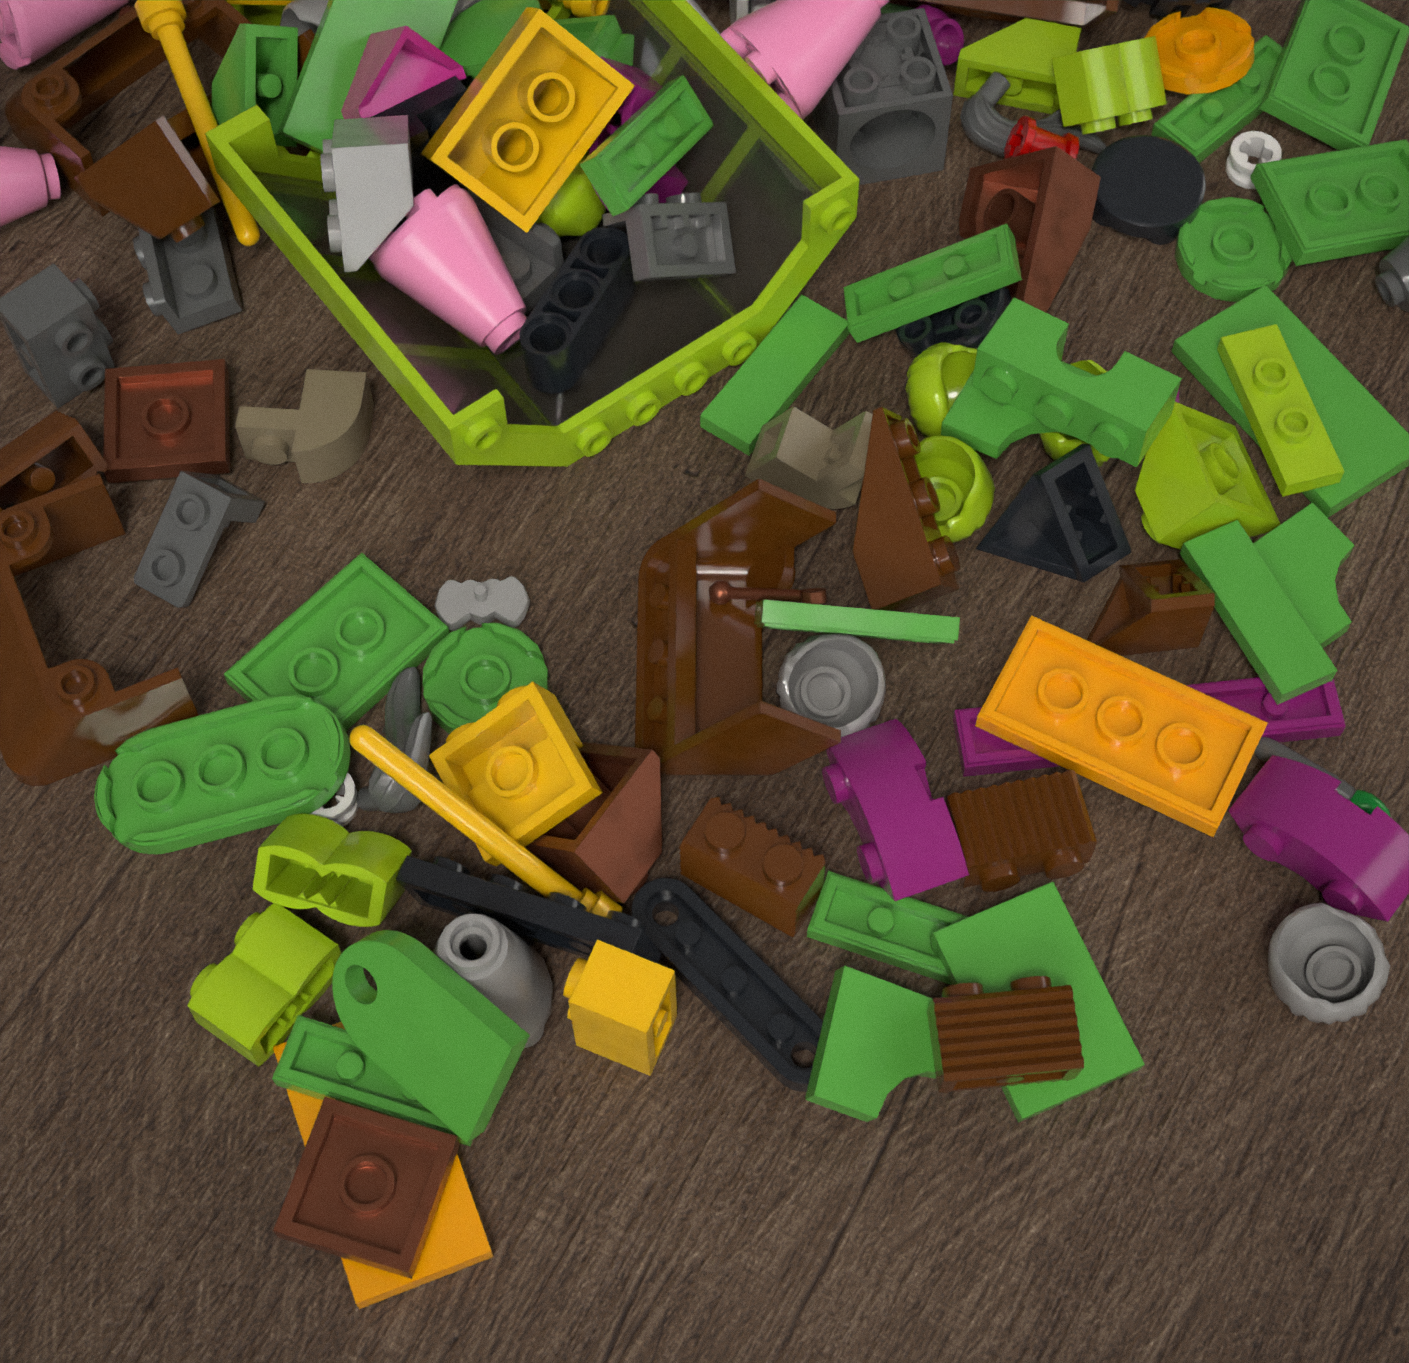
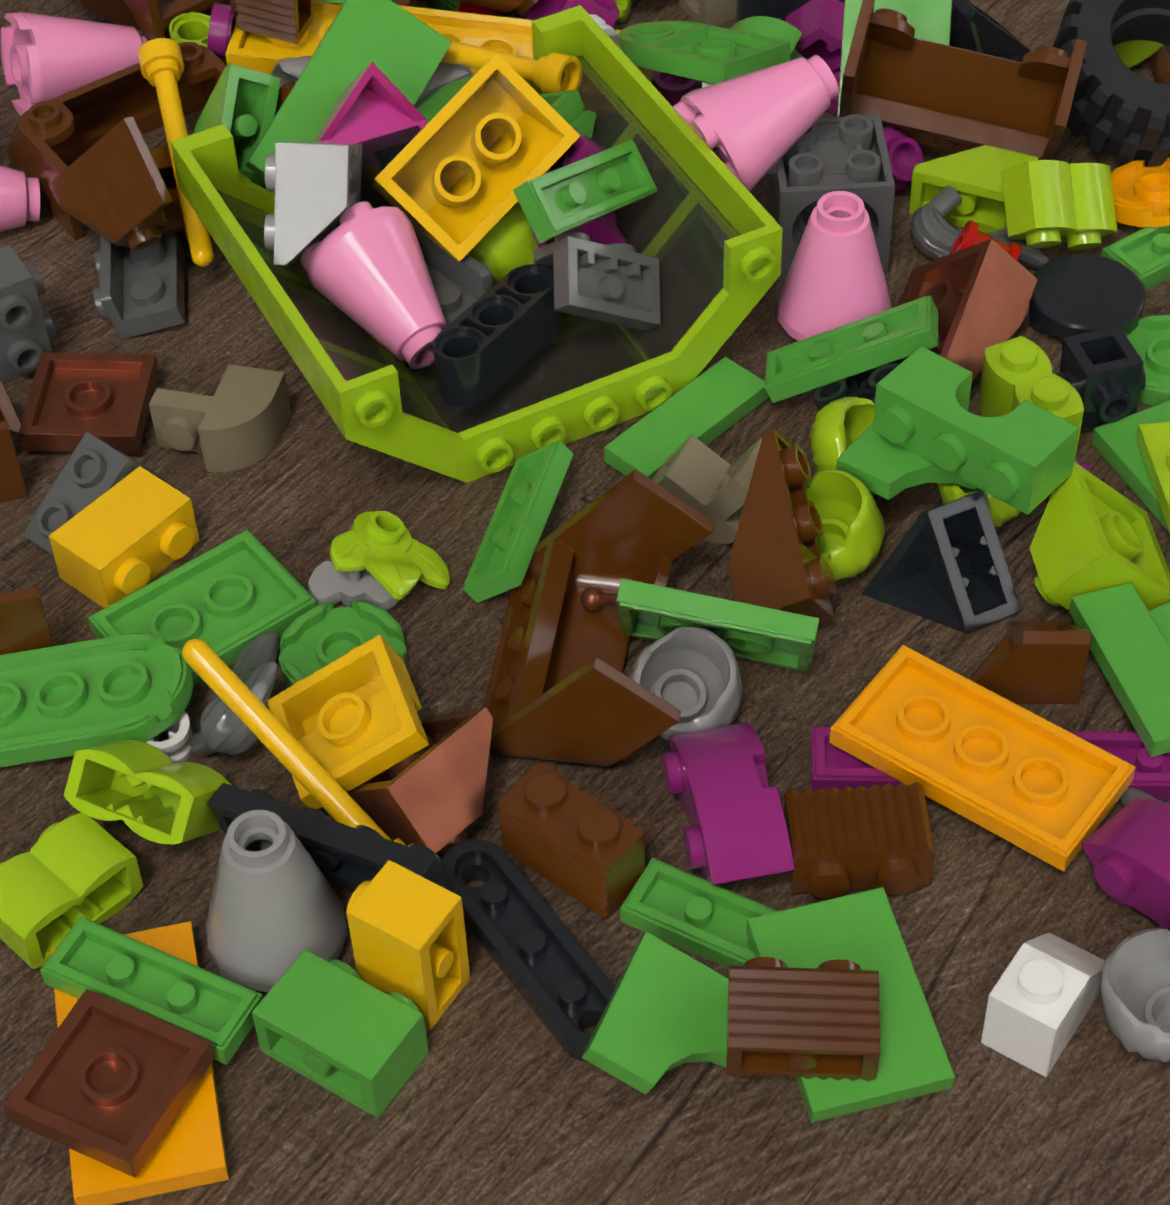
camera: 10 degrees right, 15 degrees down
bright green tile [332,930,530,1143] -> none
none -> yellow brick [48,466,200,608]
none -> bright green brick [252,949,429,1118]
none -> lime plate [329,511,450,601]
none -> bright green tile [463,440,574,603]
none -> bright pink cone [777,191,891,341]
none -> lime brick [978,336,1084,462]
none -> white slope [981,932,1105,1077]
none -> black brick [1056,325,1146,429]

